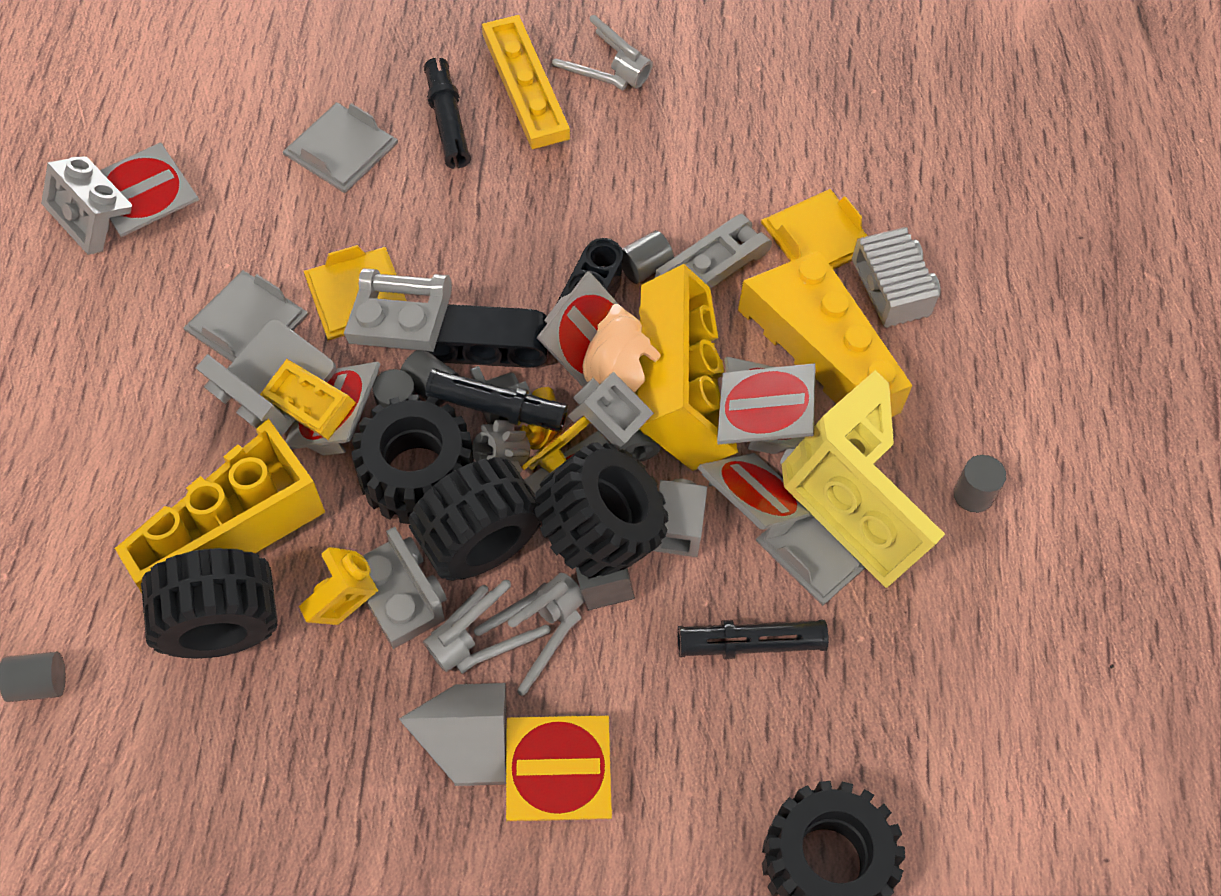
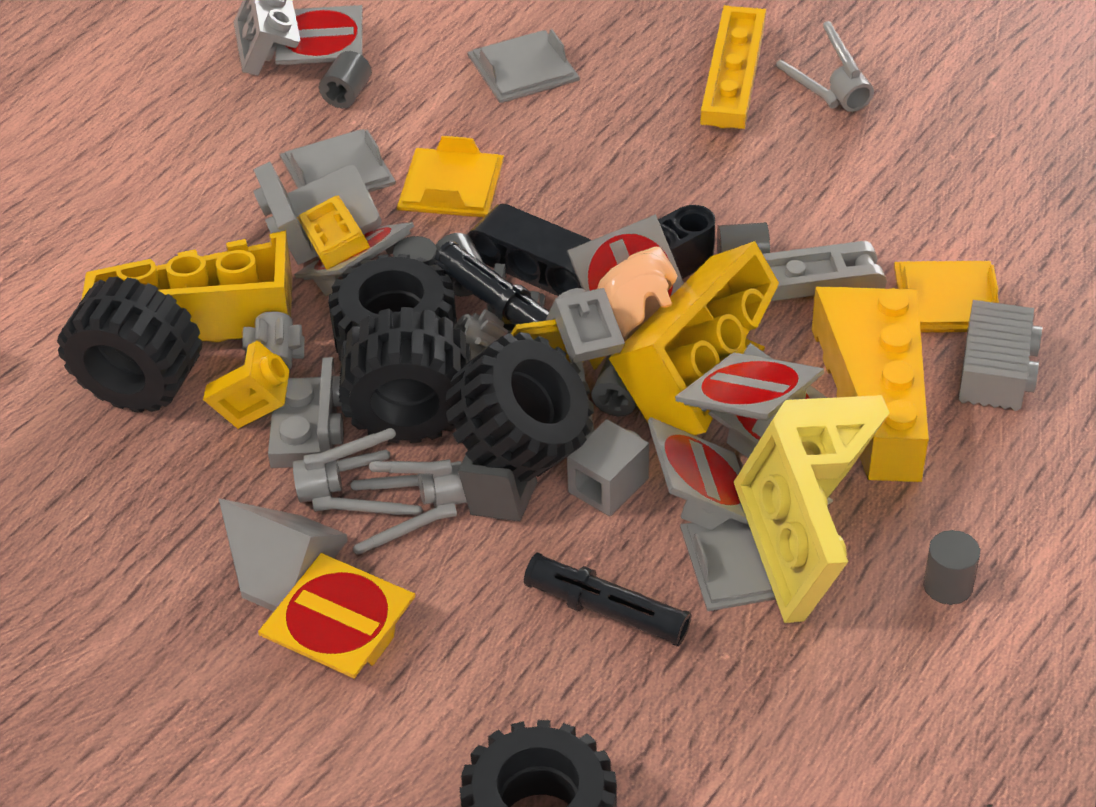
camera: 35 degrees right, 15 degrees down
light grey plate [344,268,452,352] -> none
black pin [423,58,471,169] -> none
none -> light grey gear [242,312,305,370]
none -> dark grey piece [319,51,372,109]

